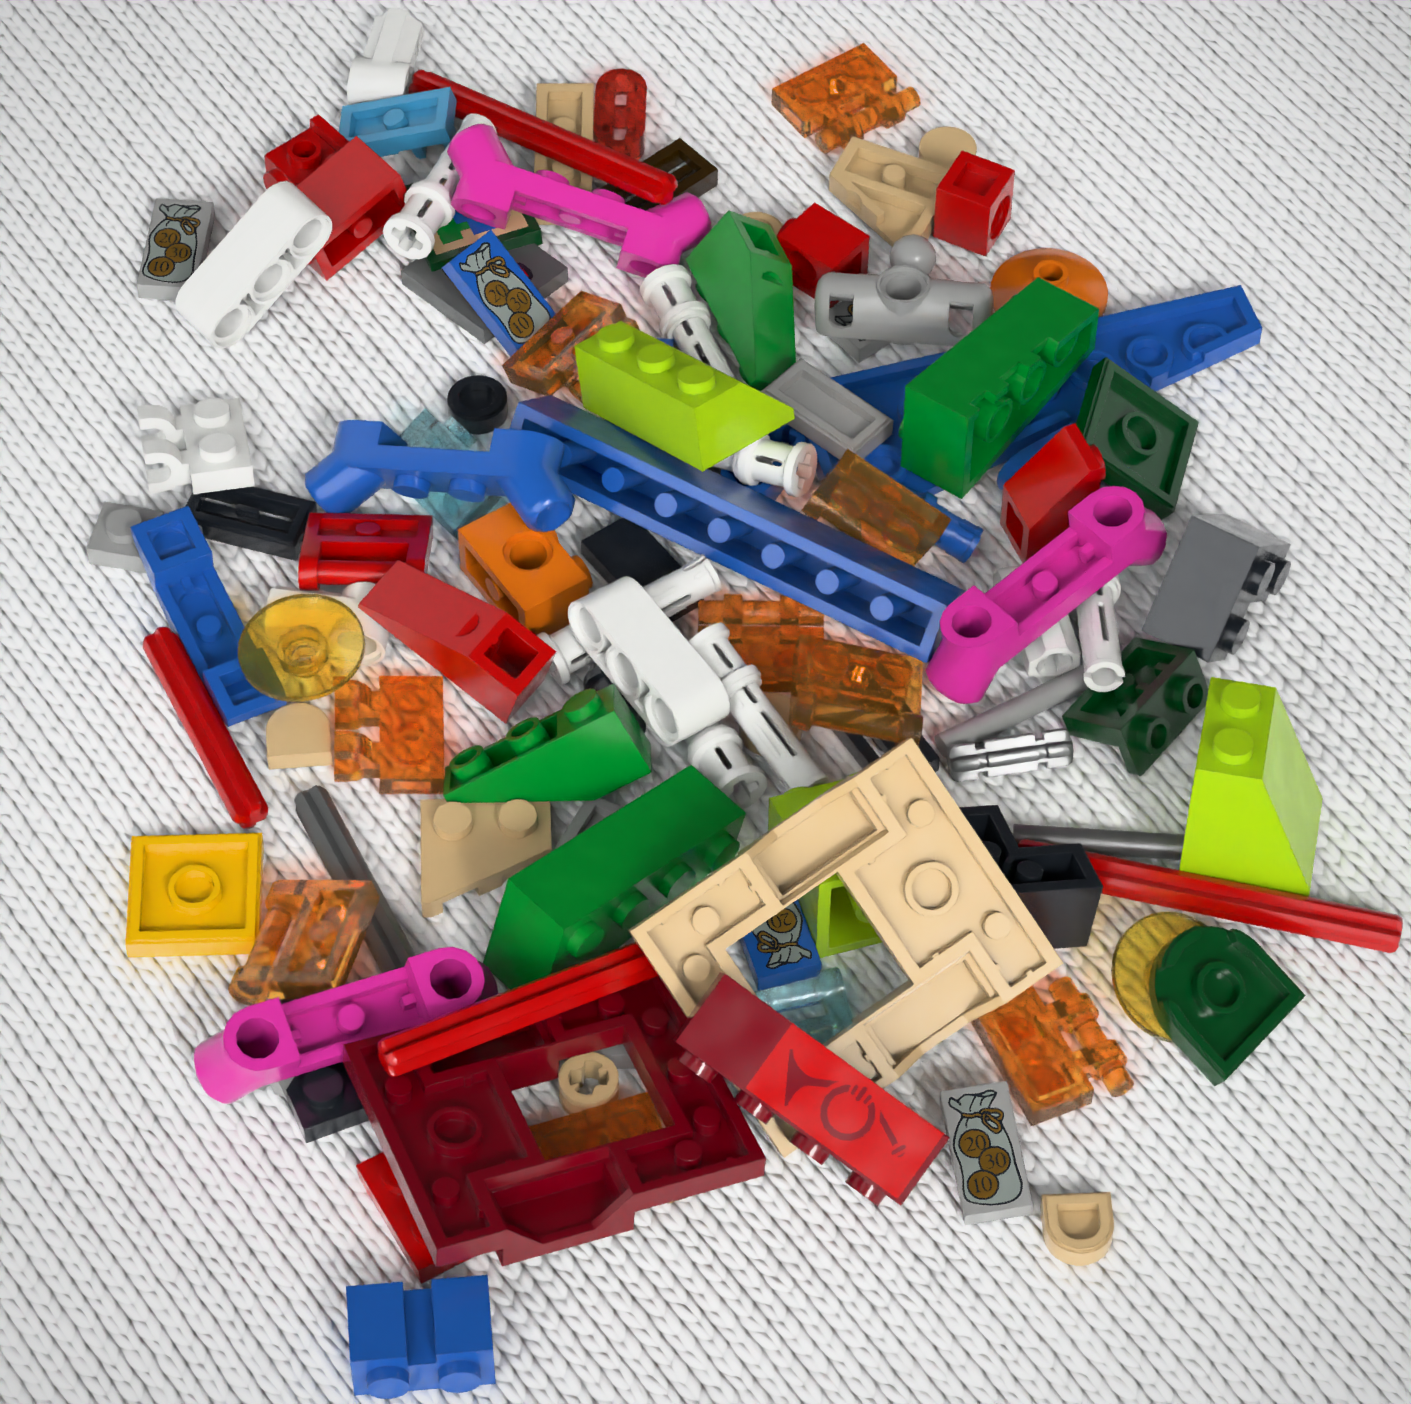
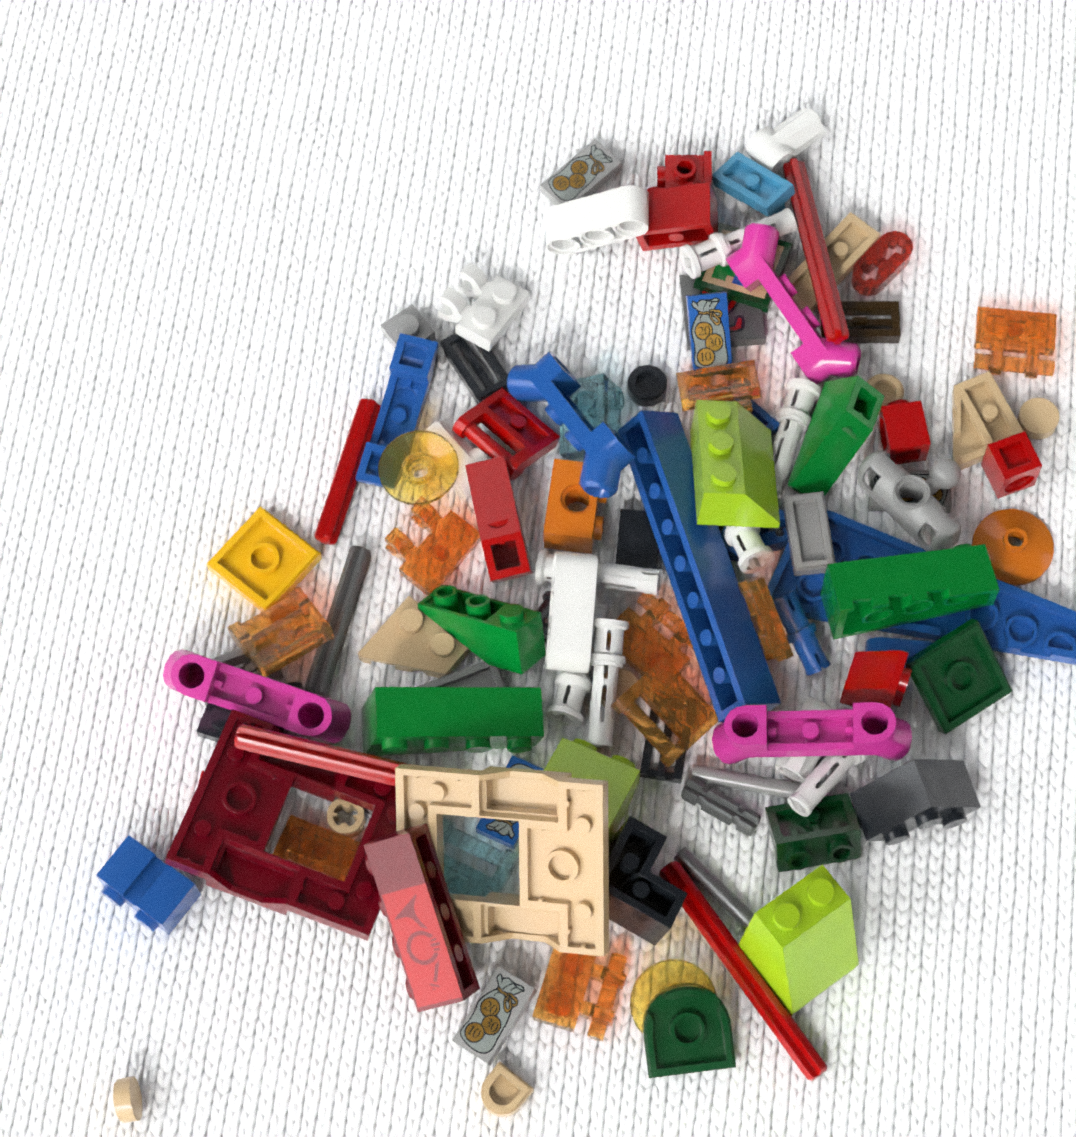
camera: 45 degrees right, 15 degrees up
tan tile [266,703,333,770] -> none

